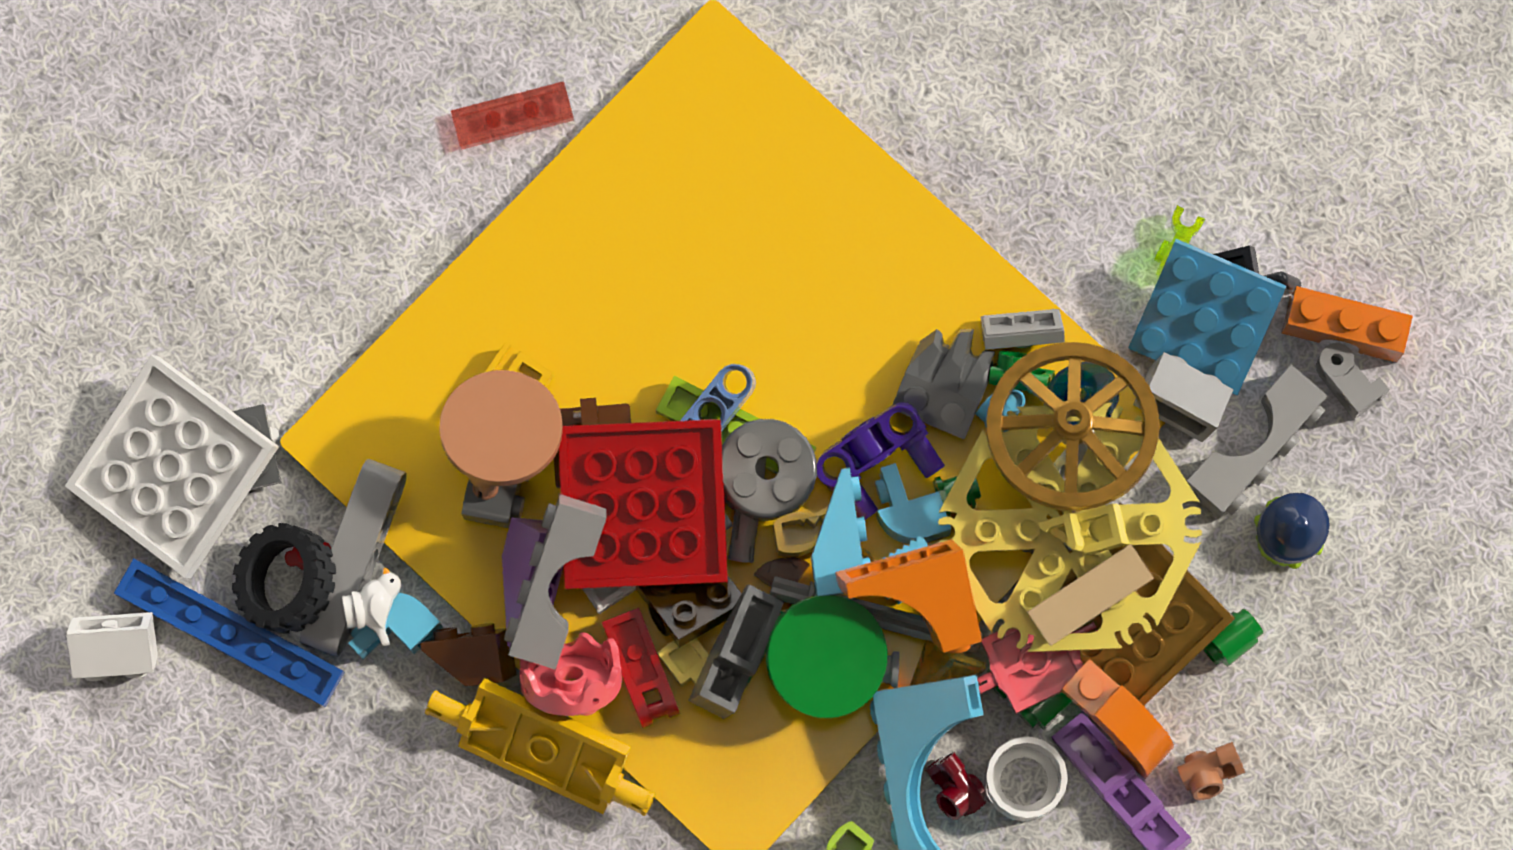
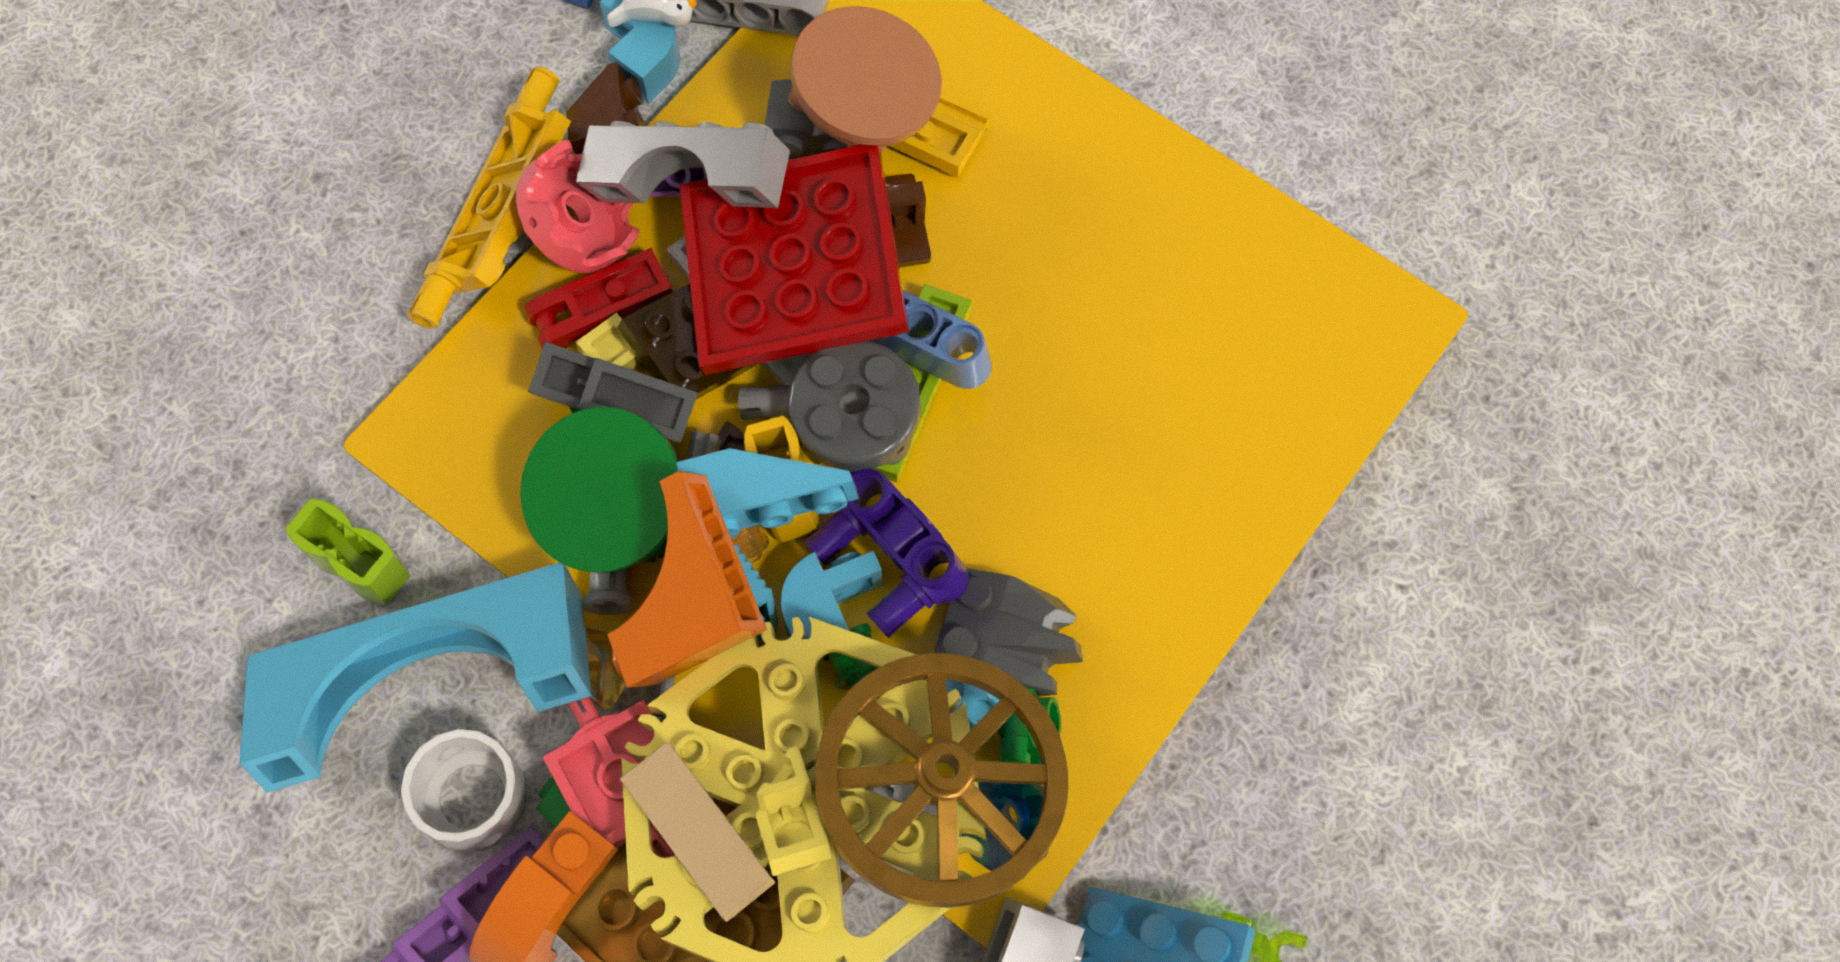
camera: 80 degrees right, 10 degrees down
clear red tile [451,81,574,150] -> none
dark red plate [925,752,987,820] -> none
light grey plate [980,309,1065,350] -> none

